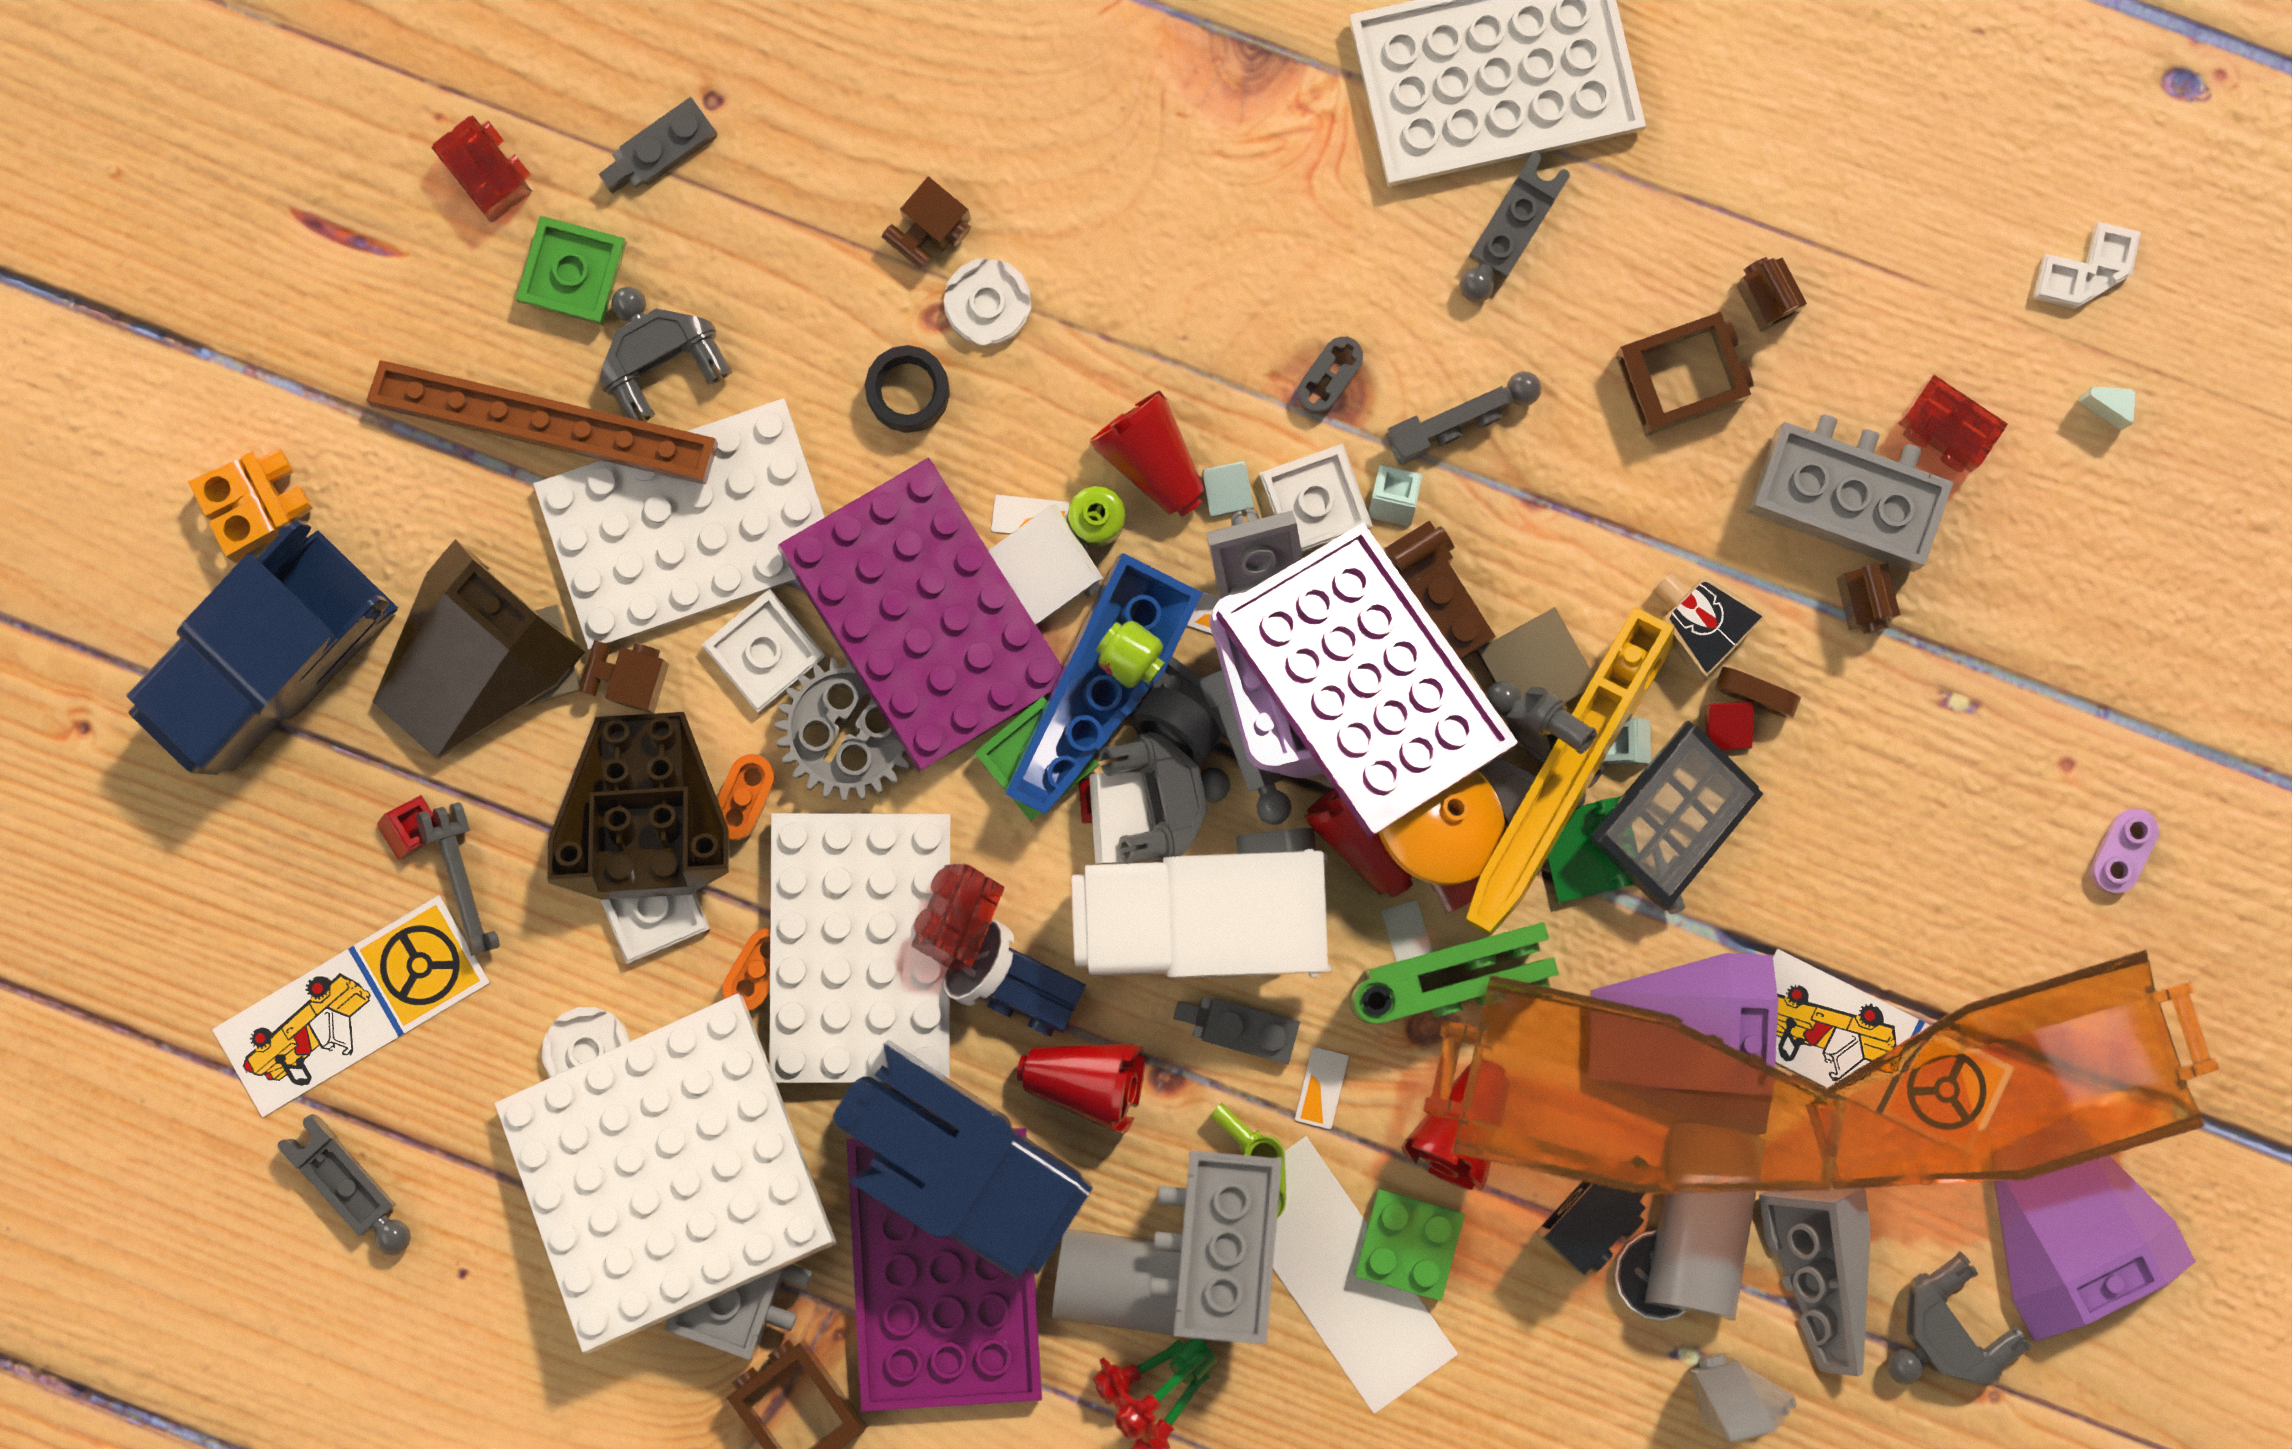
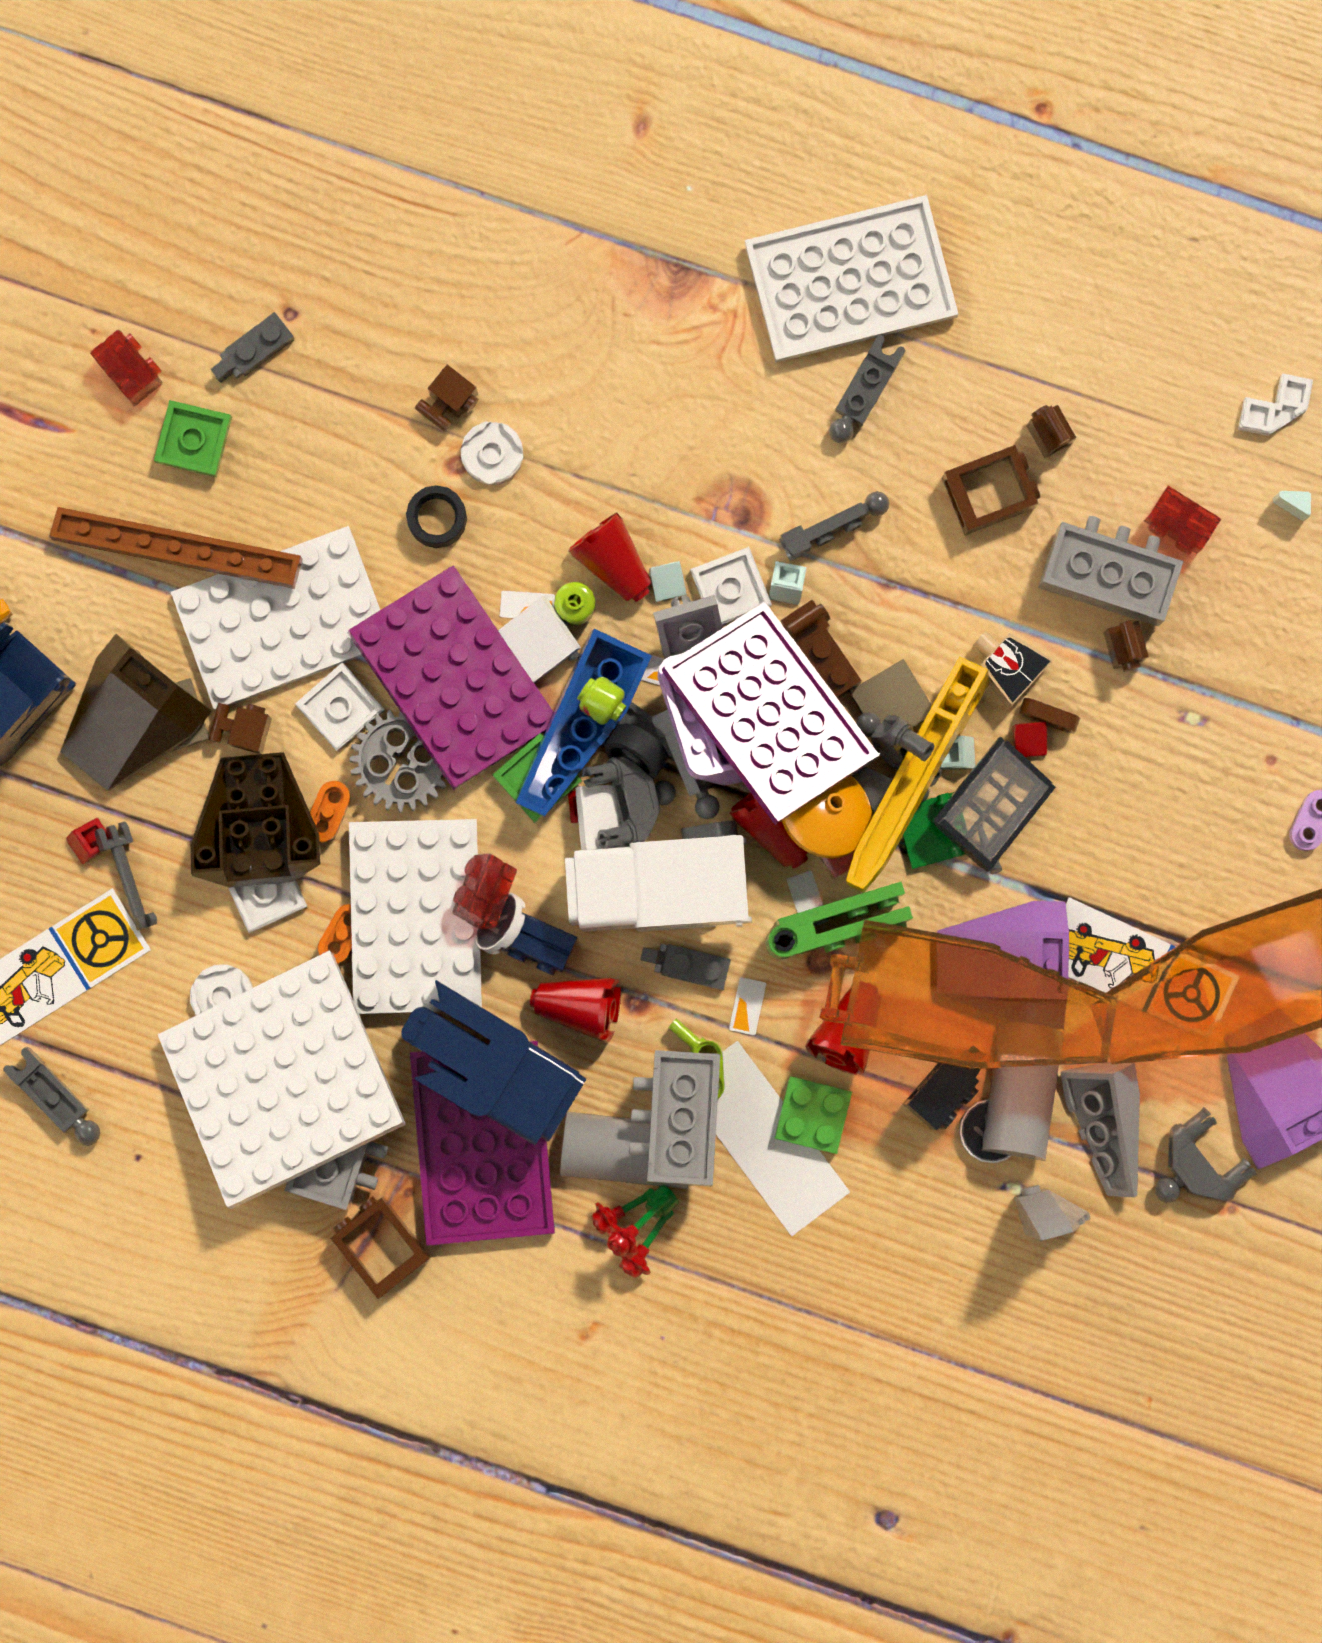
camera: 10 degrees left, 0 degrees up
dark grey connector [599,287,732,421] -> none
dark grey beam [1297,336,1363,414] -> none

